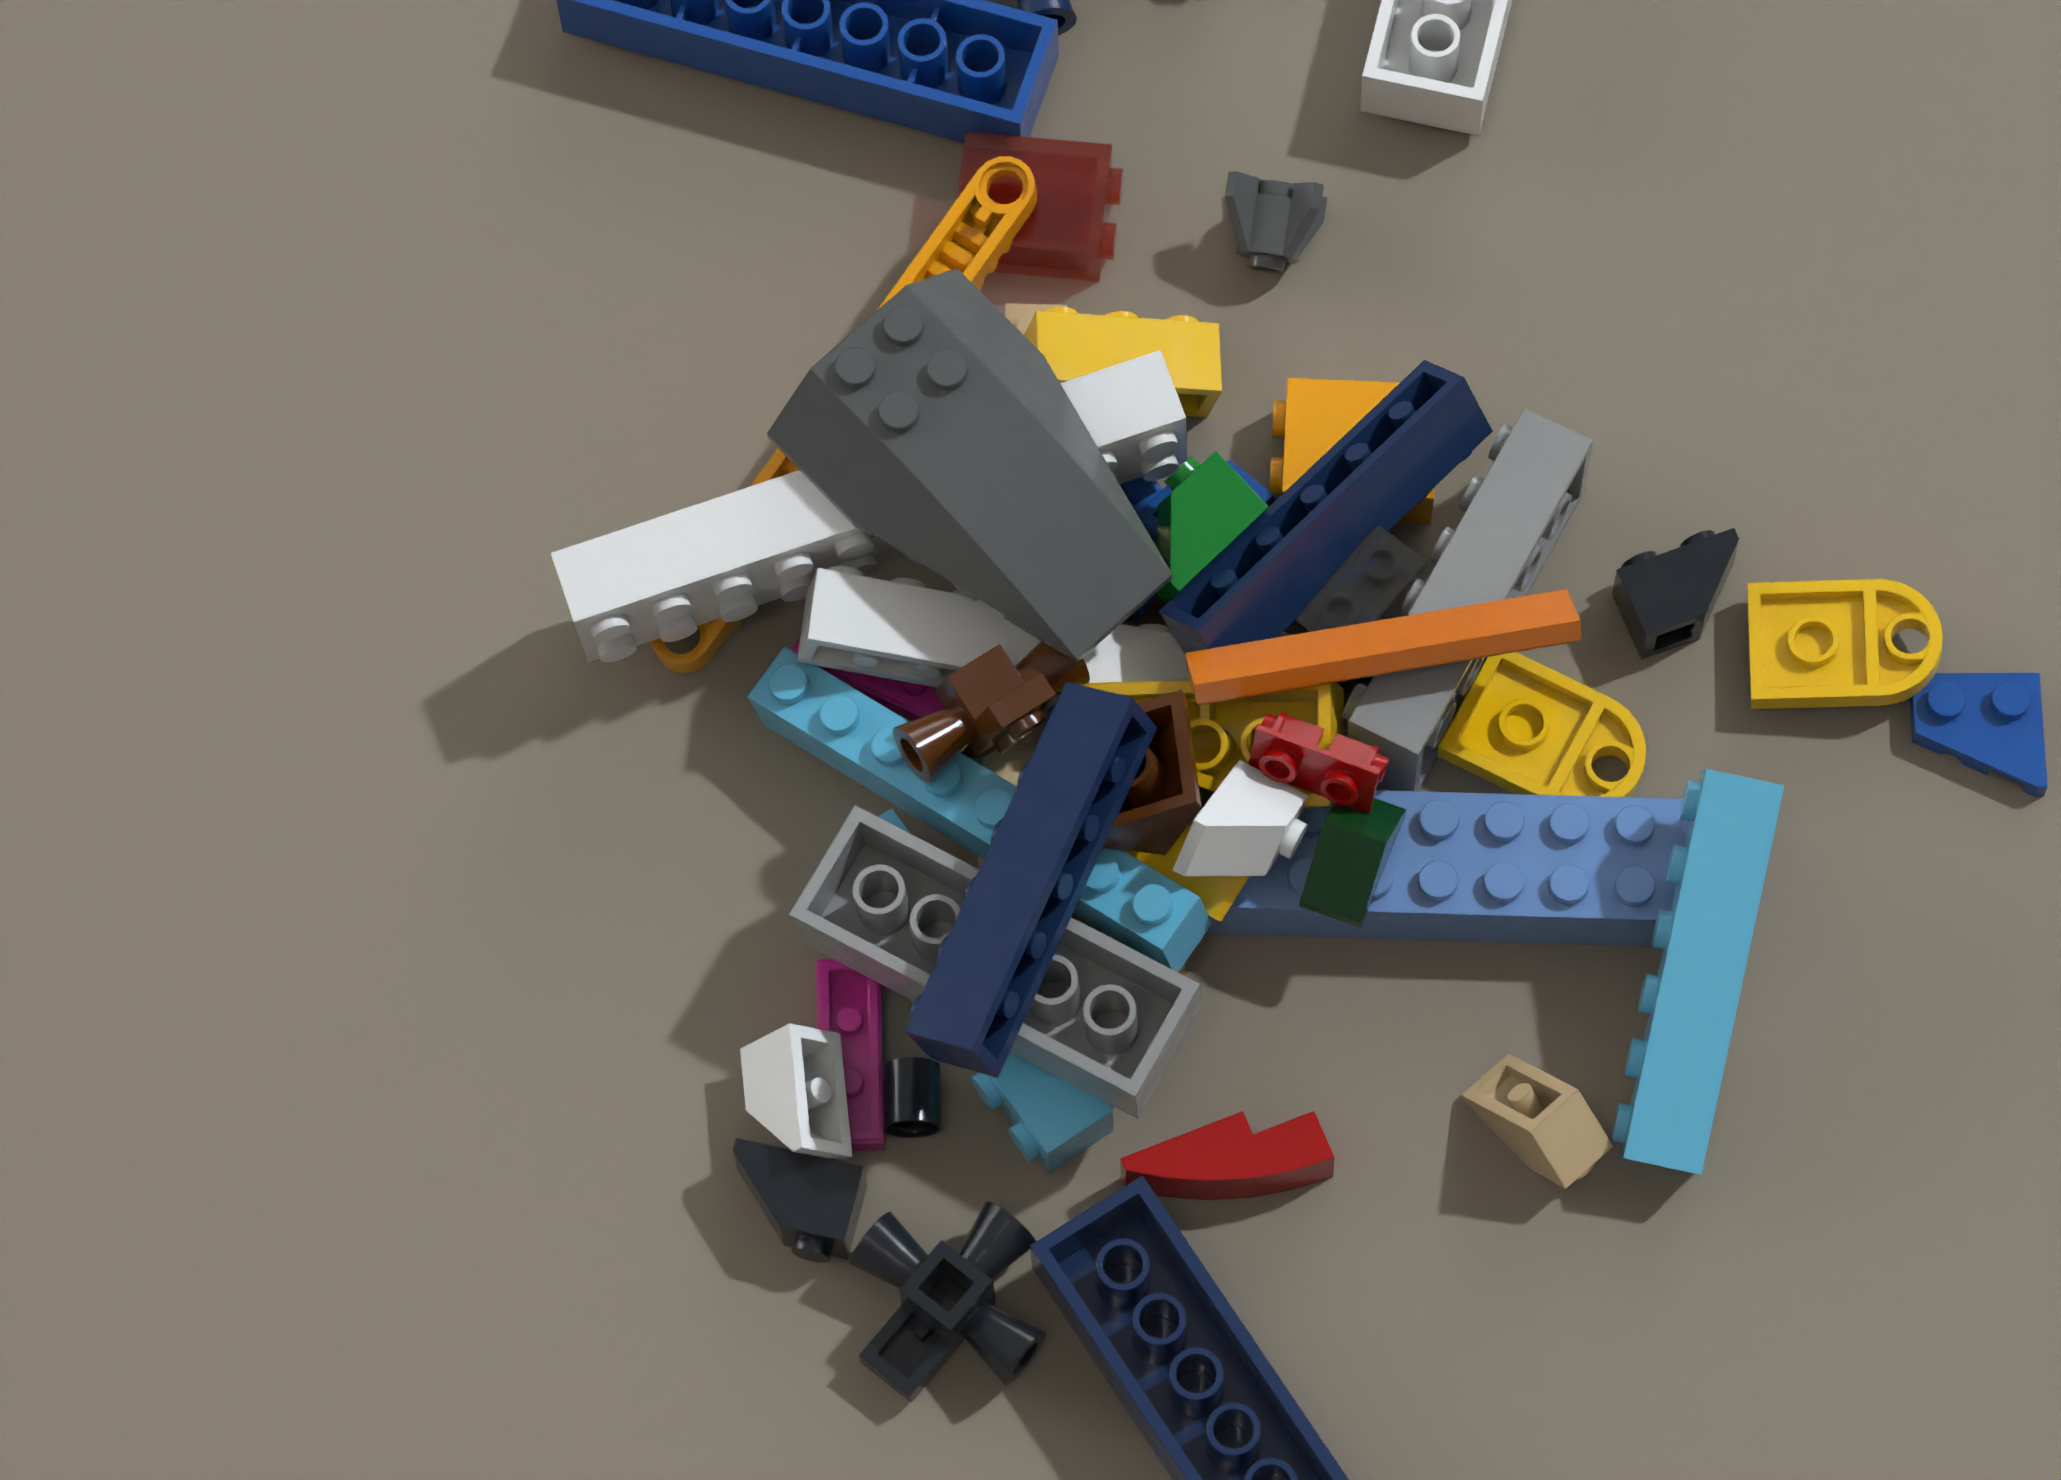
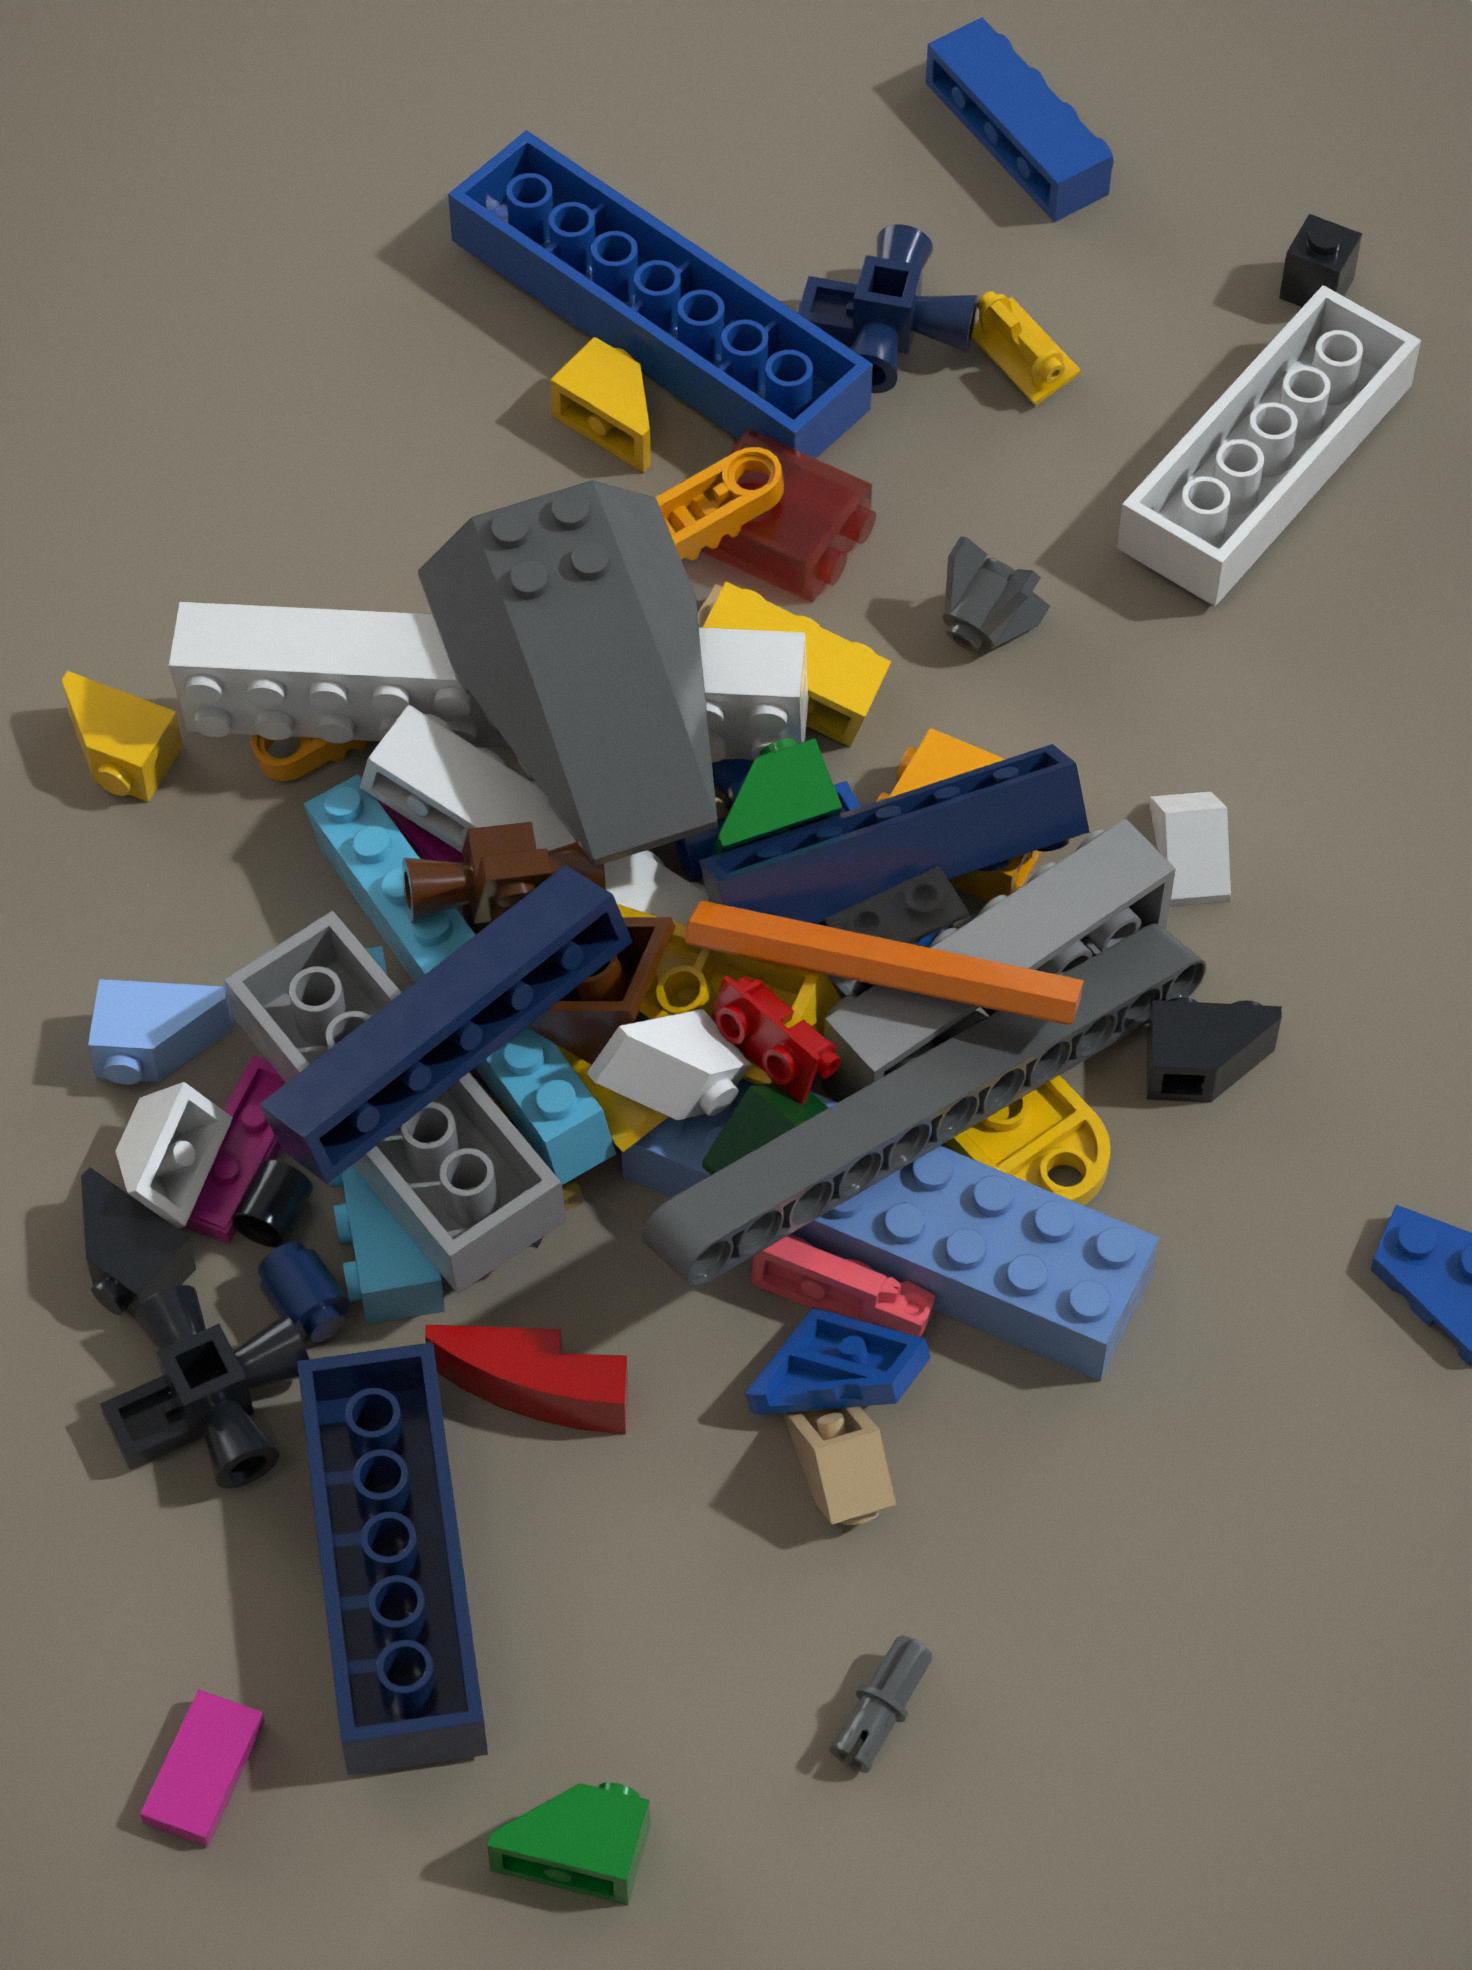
camera: 20 degrees right, 10 degrees down
medium azure brick [1611,769,1785,1175] -> none
yellow plate [1747,579,1943,709] -> none
none -> yellow slope [62,671,183,802]
none -> light blue slope [88,979,233,1085]
none -> dark blue brick [258,1241,350,1342]
none -> yellow slope [550,336,651,473]
none -> dark grey beam [642,923,1206,1287]
none -> blue wing [745,1307,930,1415]
none -> coral hinge [750,1235,936,1337]
none -> dark grey axle [829,1635,932,1773]
none -> white slope [1149,792,1231,906]

